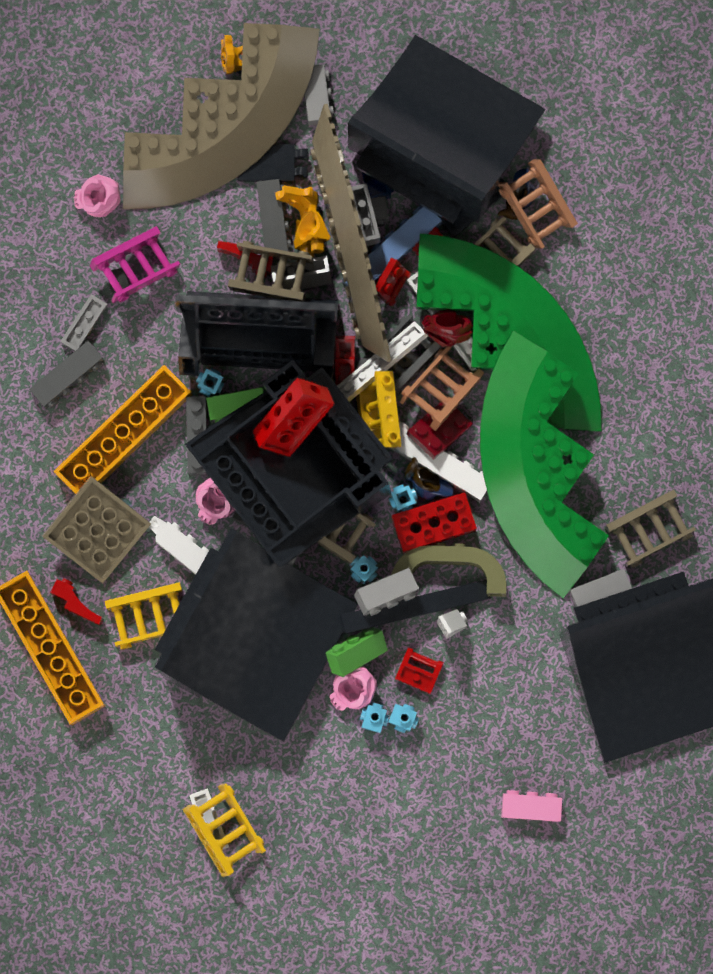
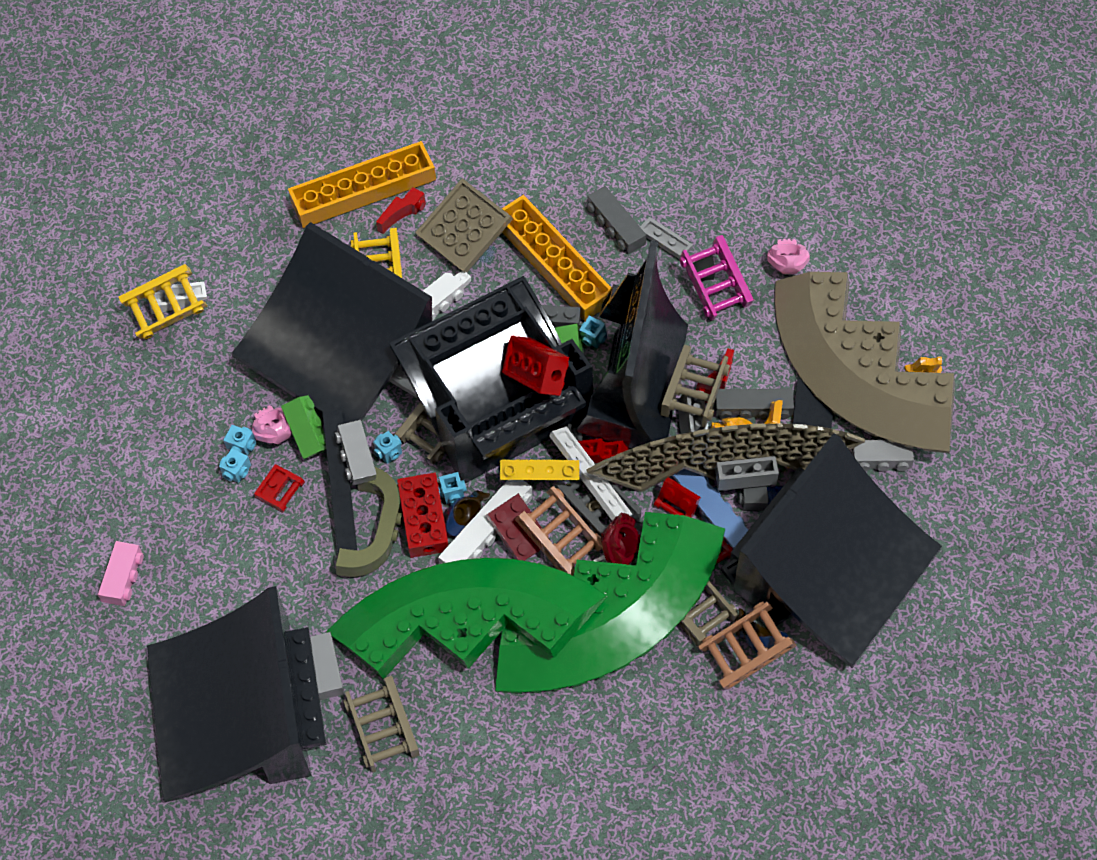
camera: 100 degrees right, 20 degrees down
white slope [437,609,468,639] -> none

